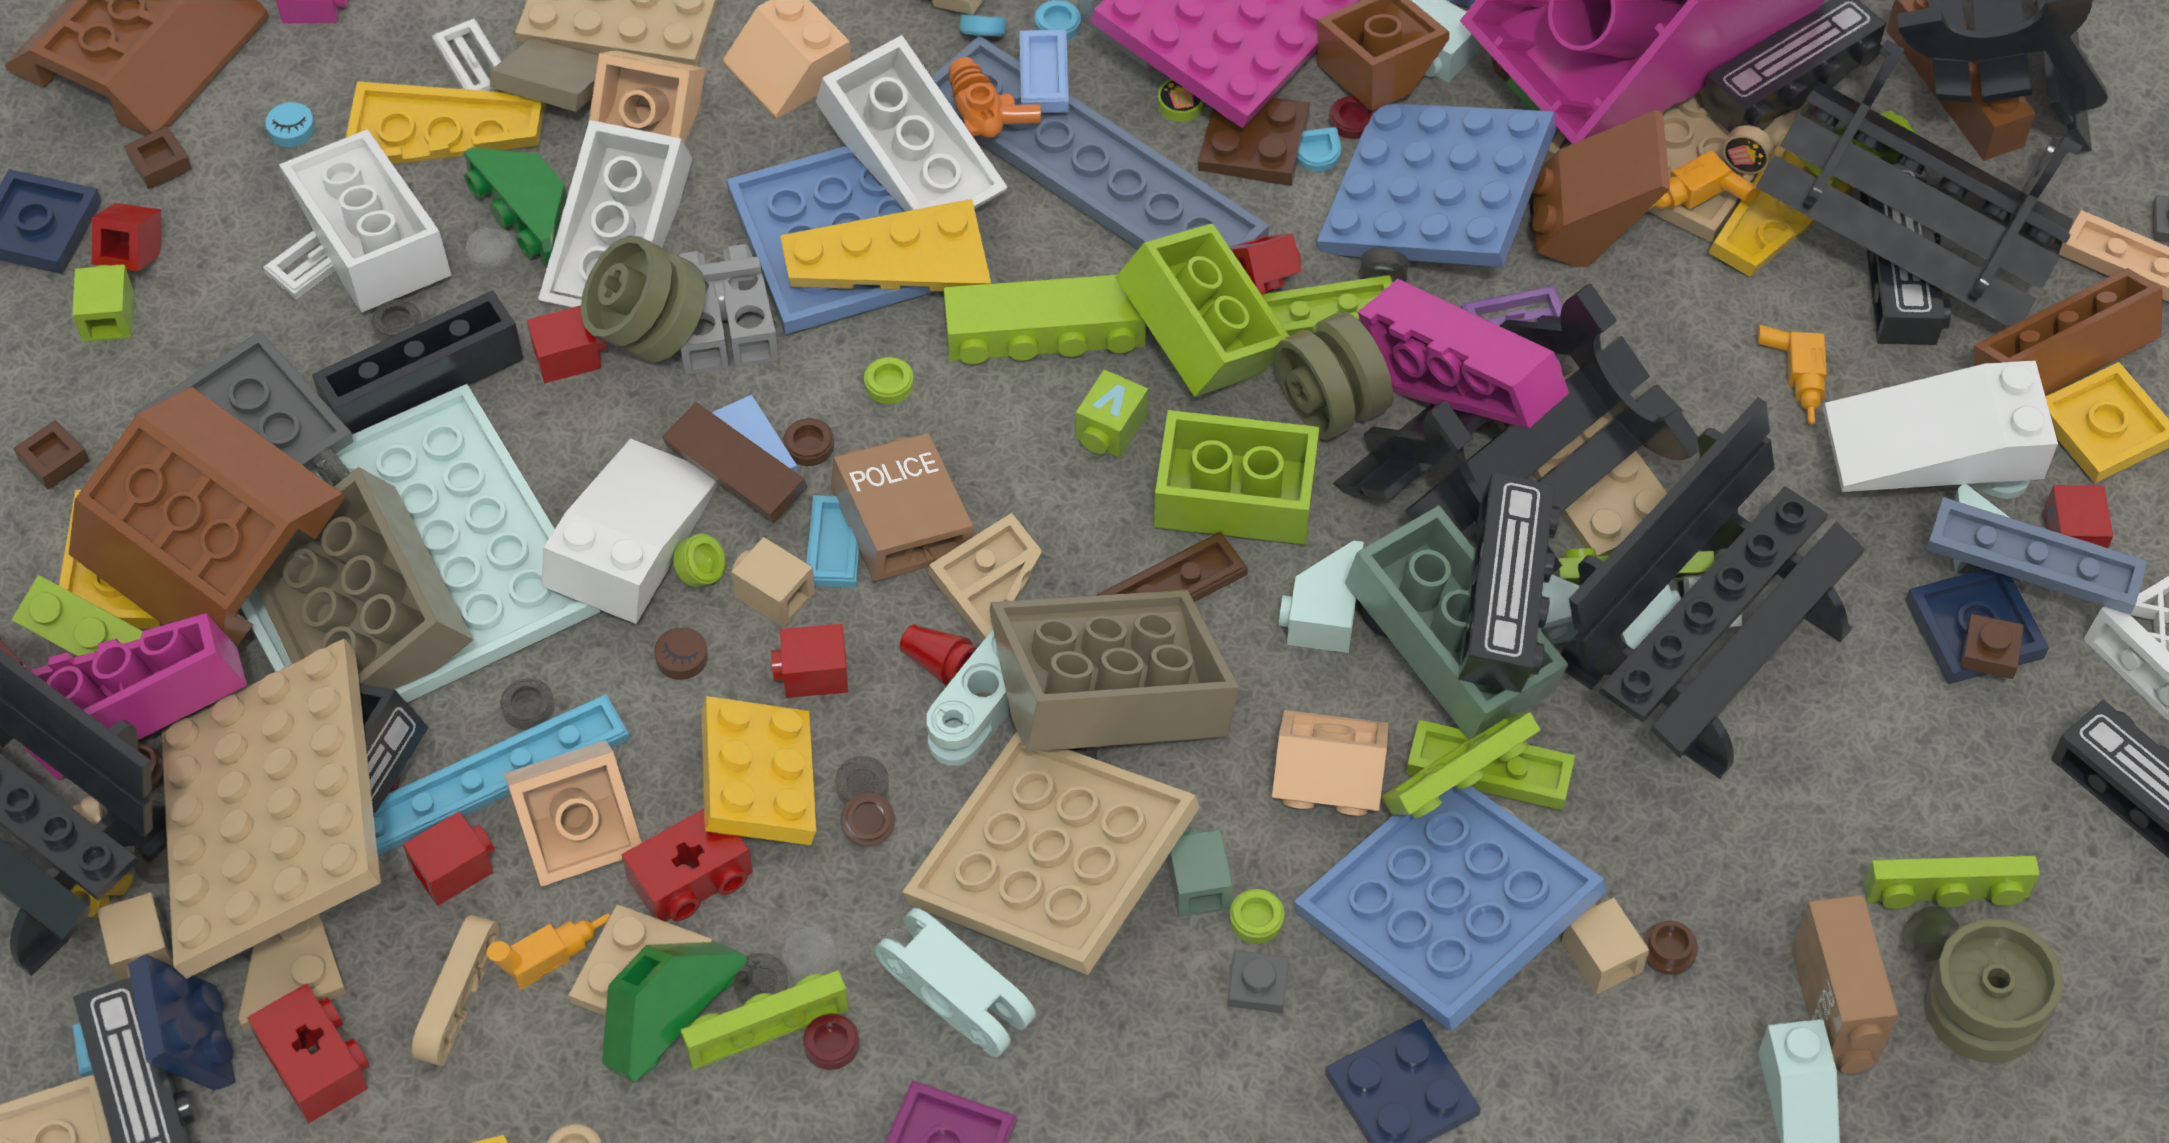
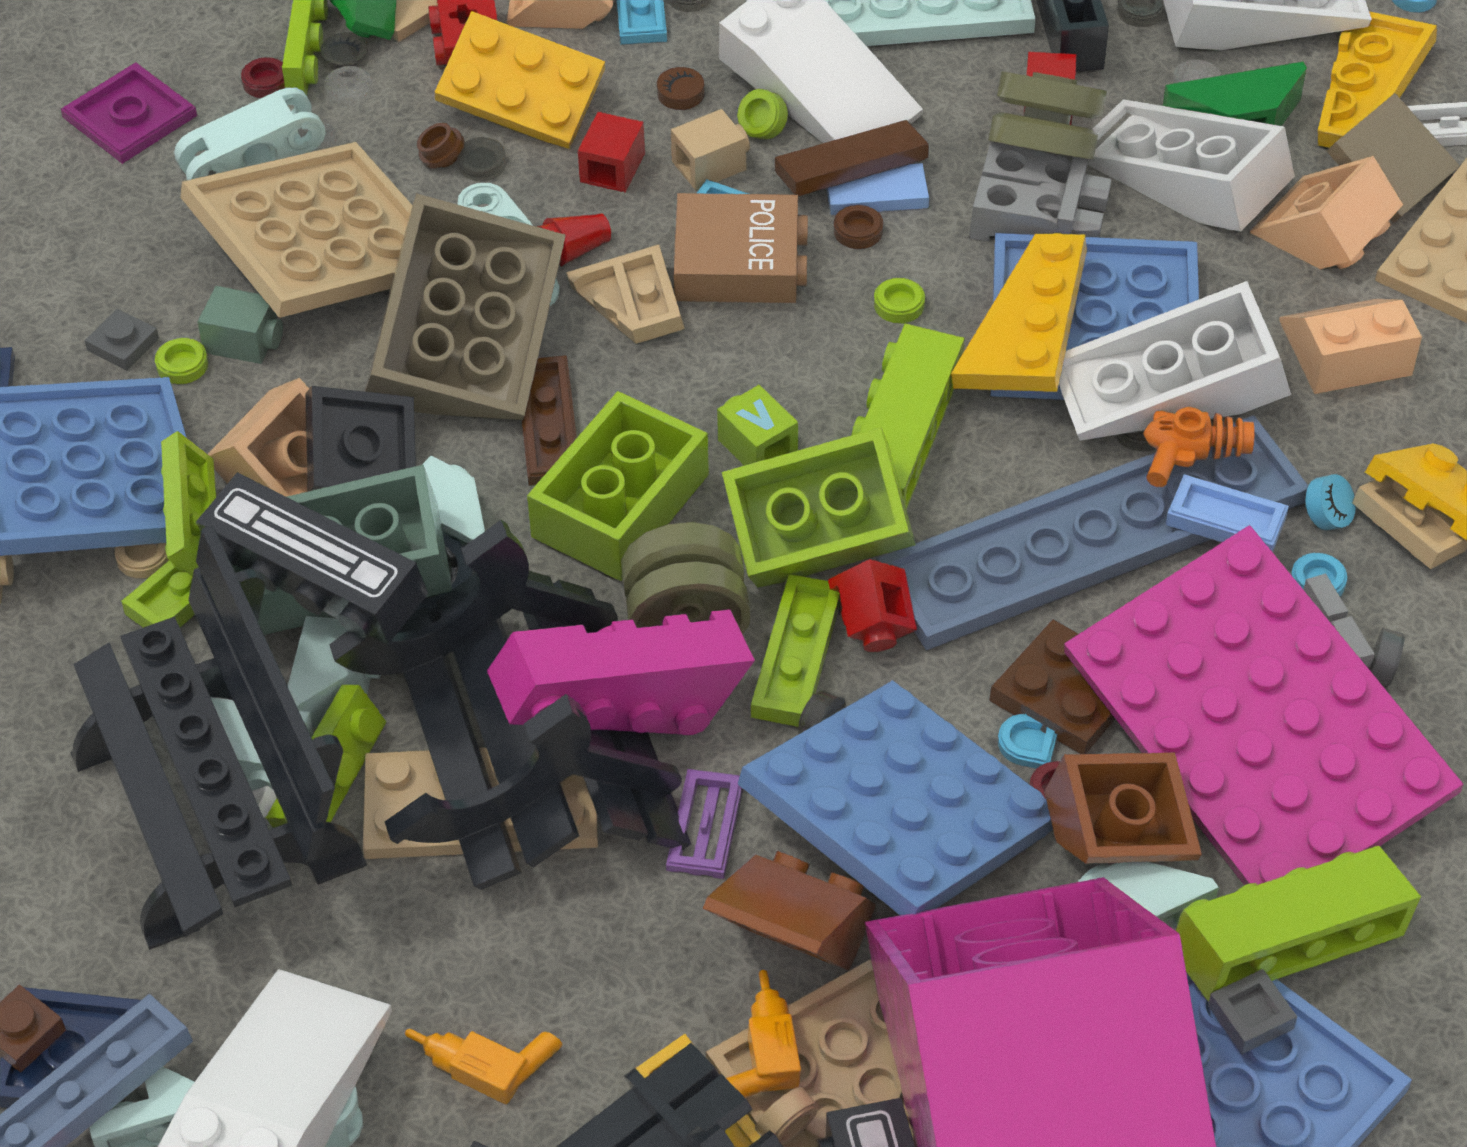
camera: 115 degrees right, 5 degrees down
none -> black plate [305,386,416,492]

